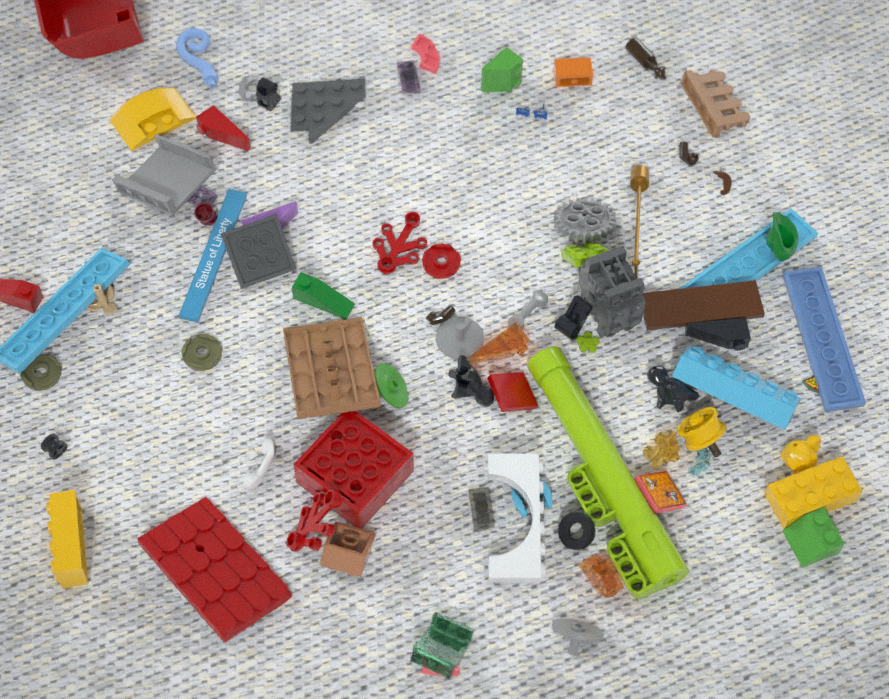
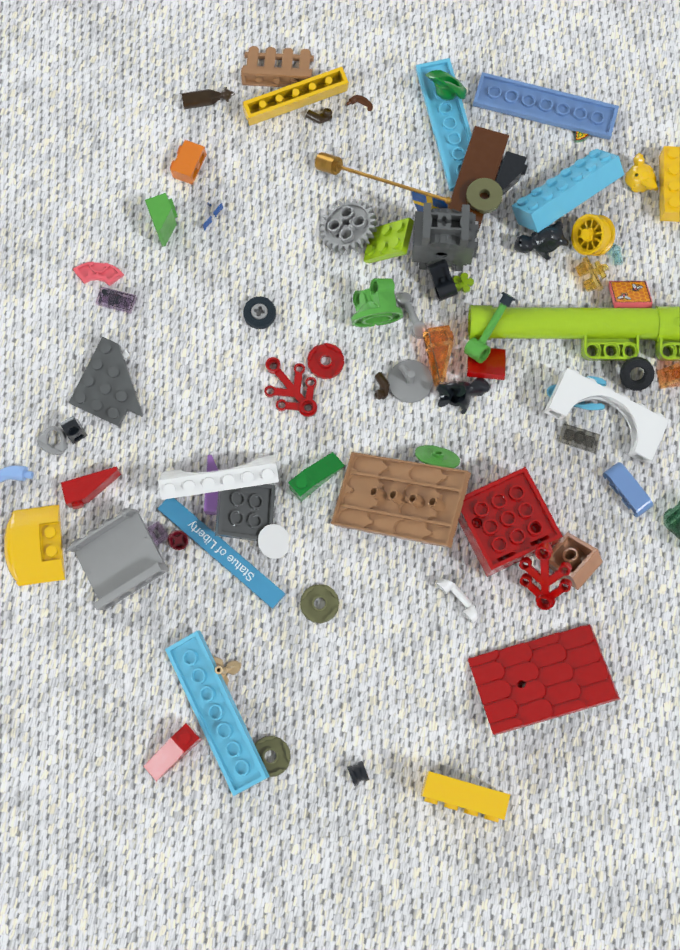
camera: 60 degrees left, 15 degrees up
none -> white arch [158,455,279,500]
none -> yellow brick [243,67,349,126]
none -> black bush [243,296,276,329]
none -> white sticker [258,524,289,559]
none -> bright green piece [351,278,404,328]
none -> bright green piece [464,292,516,363]
none -> olive tile [466,178,503,214]
none -> medium blue beam [603,462,653,517]

